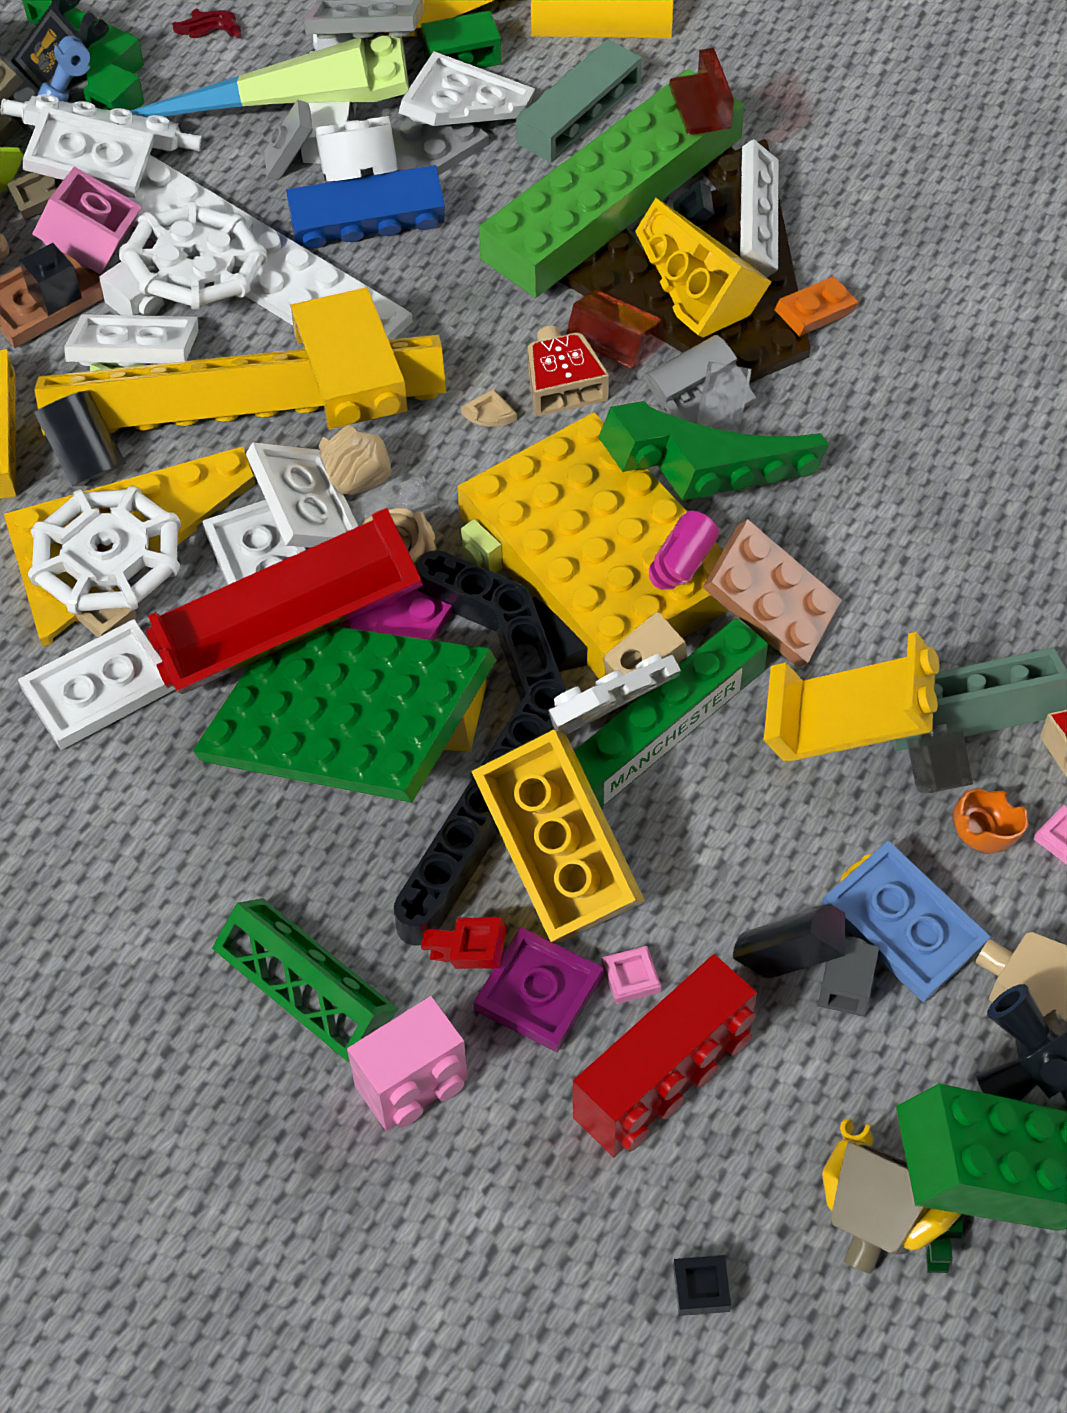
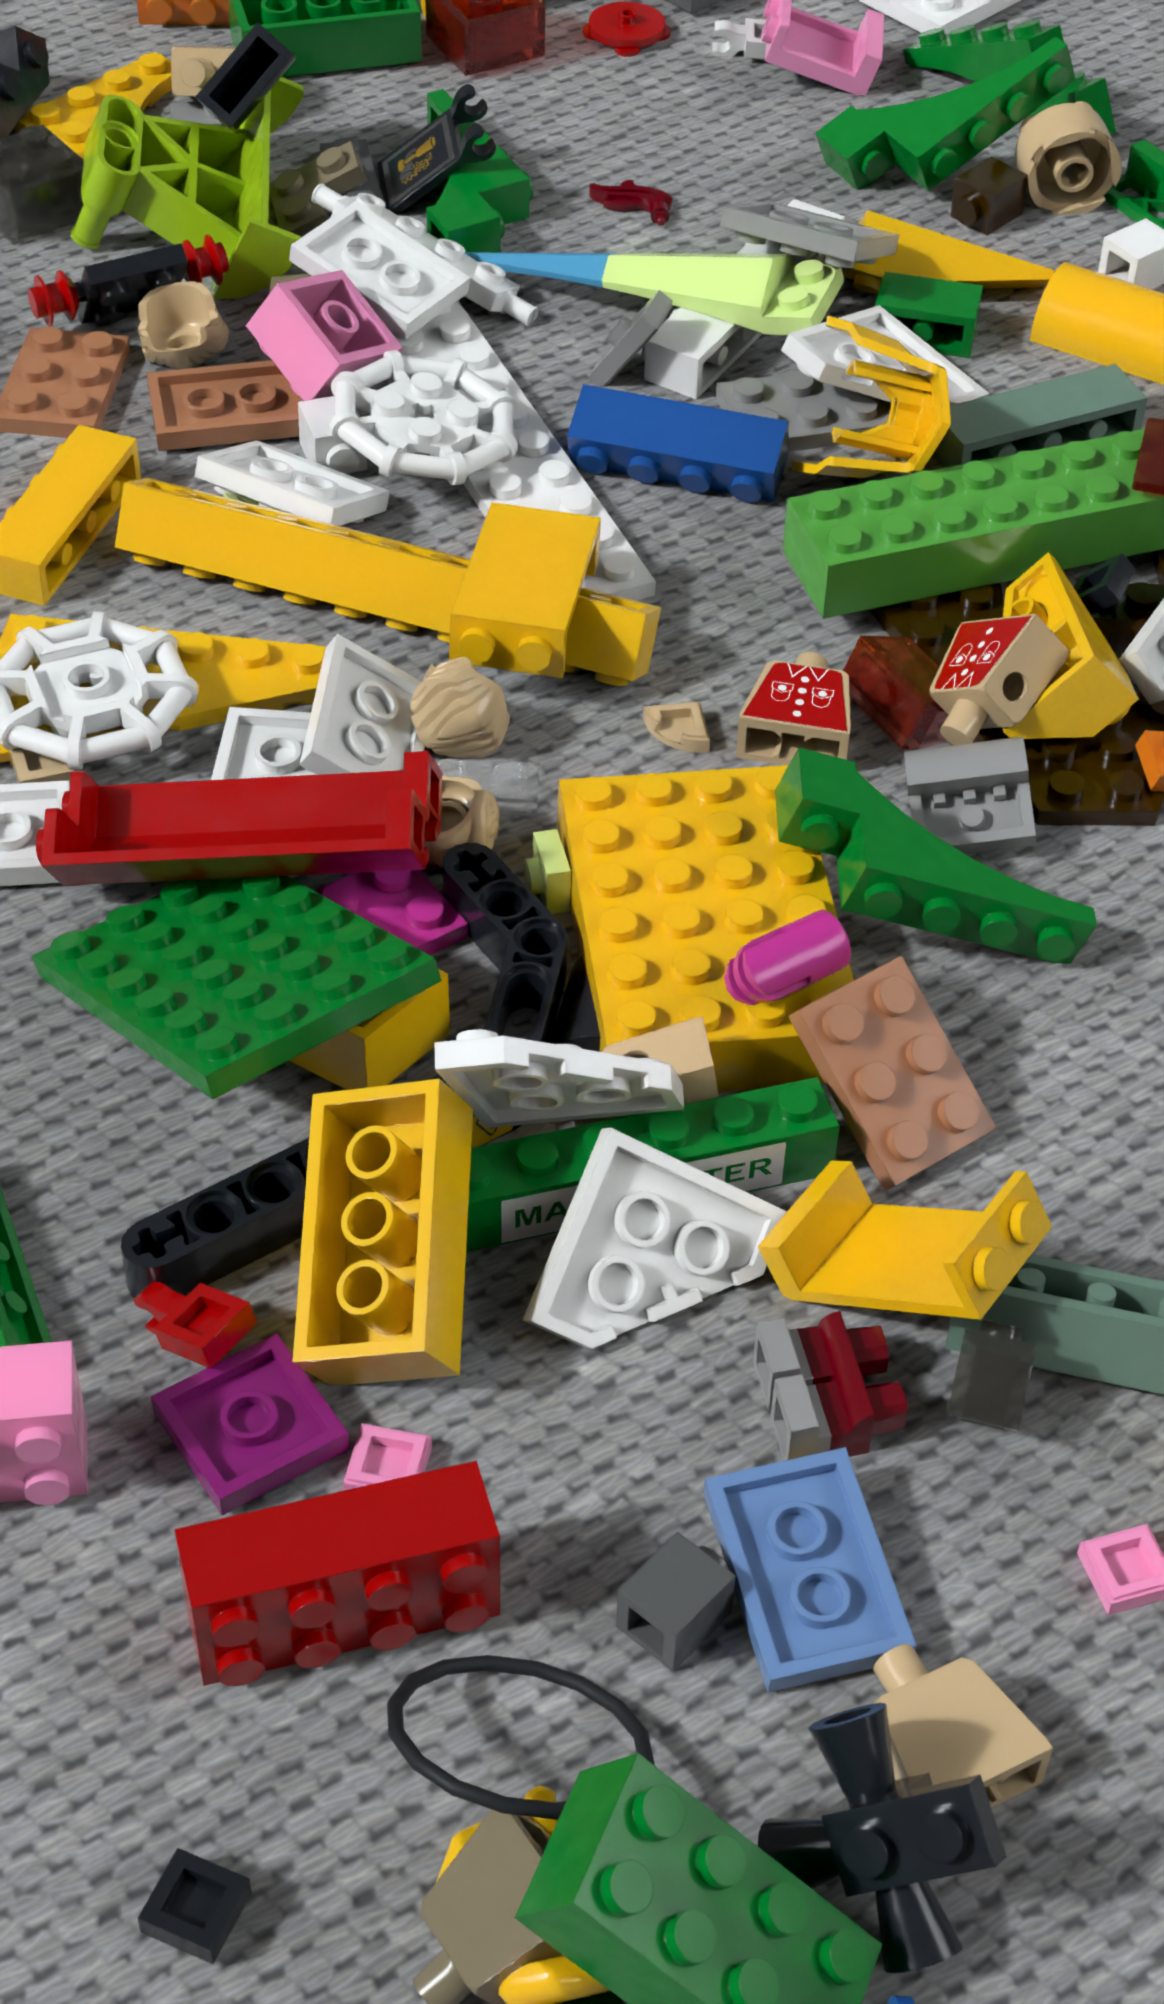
camera: 25 degrees right, 10 degrees down
black brick [19,243,82,316] -> none
black brick [34,390,126,487] -> none
medium blue leg [37,36,90,102] -> none
white brick [315,116,398,181] -> none
clear plate [696,362,752,433] -> none
black brick [733,905,845,978] -> none
orange hair [952,788,1029,854] -> none
none -> black piece [387,1655,655,1820]
none -> white plate [523,1128,787,1349]
none -> hips [753,1311,908,1461]
none -> yellow piece [791,316,951,478]
none -> tan torso [929,614,1071,745]

